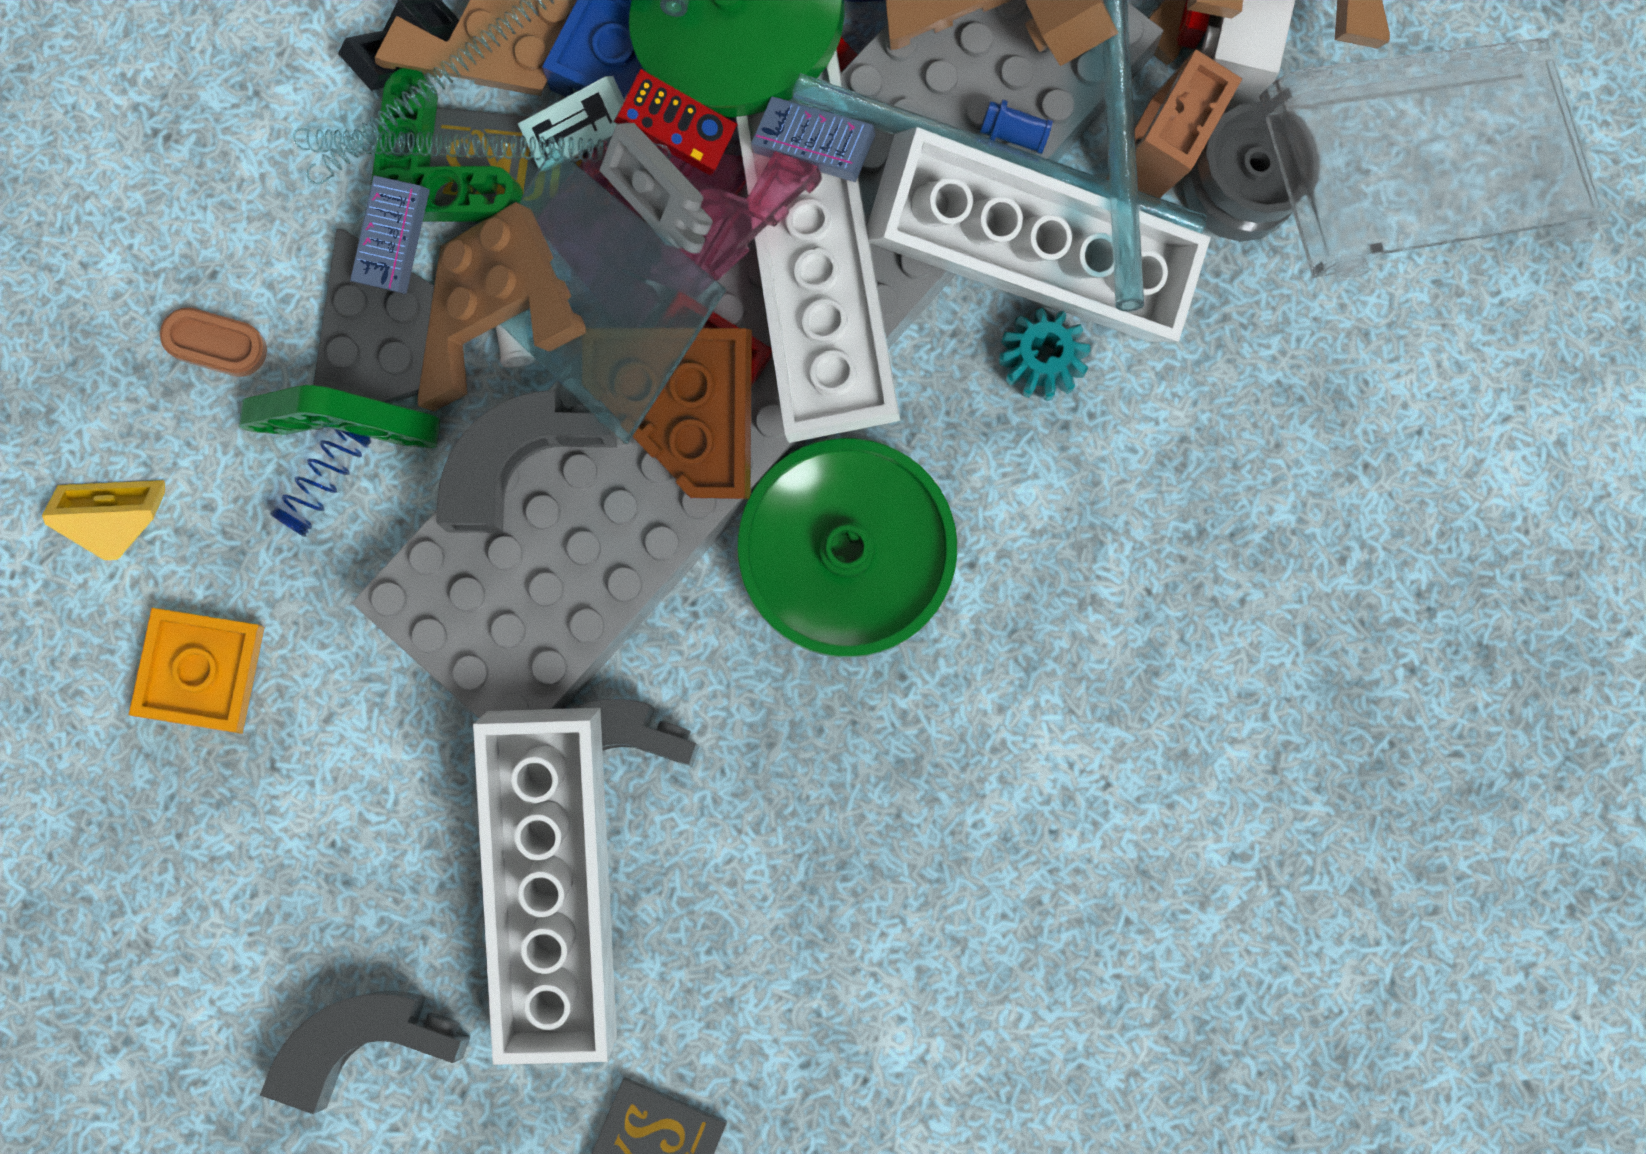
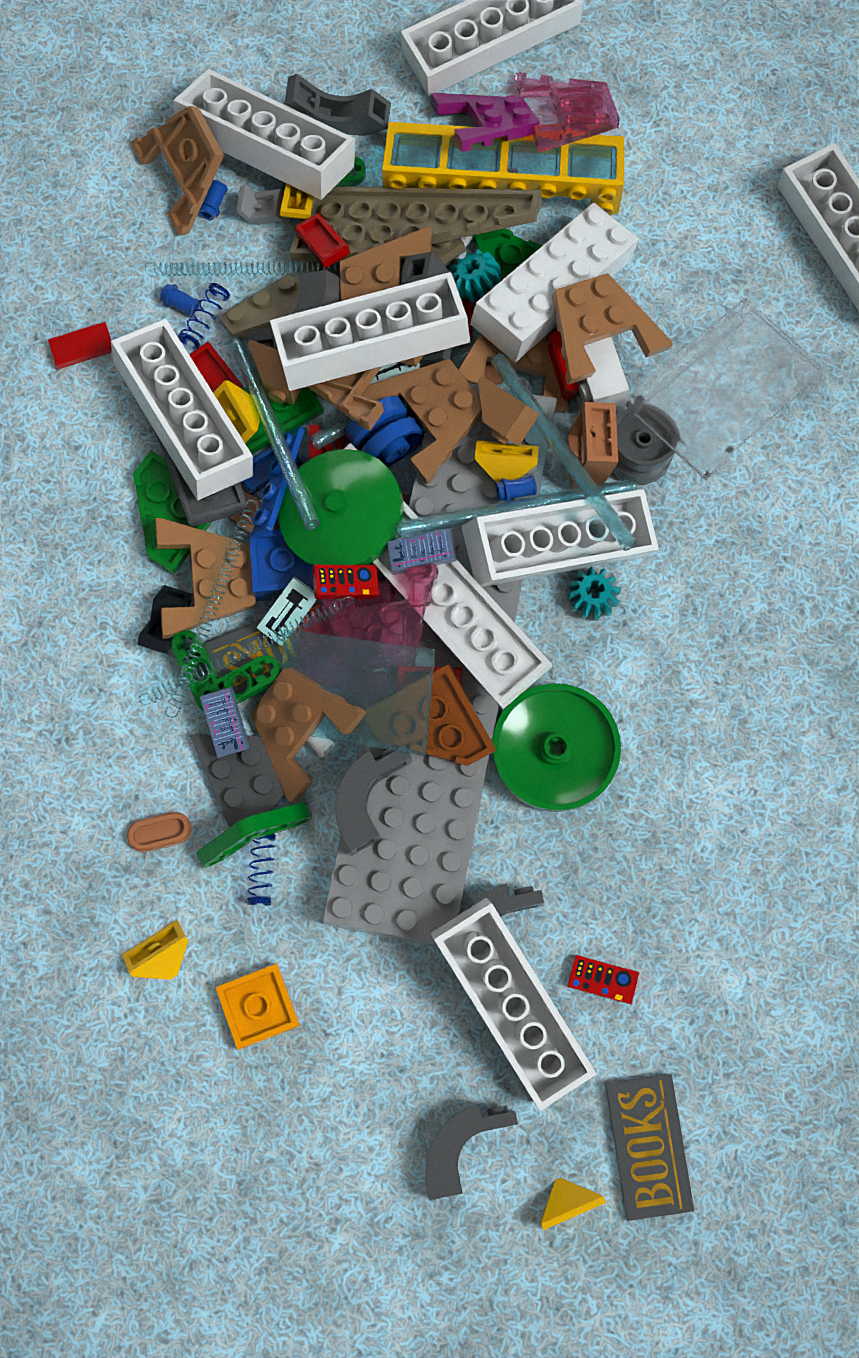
camera: 30 degrees left, 5 degrees down
light grey hinge [599,123,713,253] -> none
none -> yellow slope [474,440,539,482]
none -> tile [567,955,639,1005]

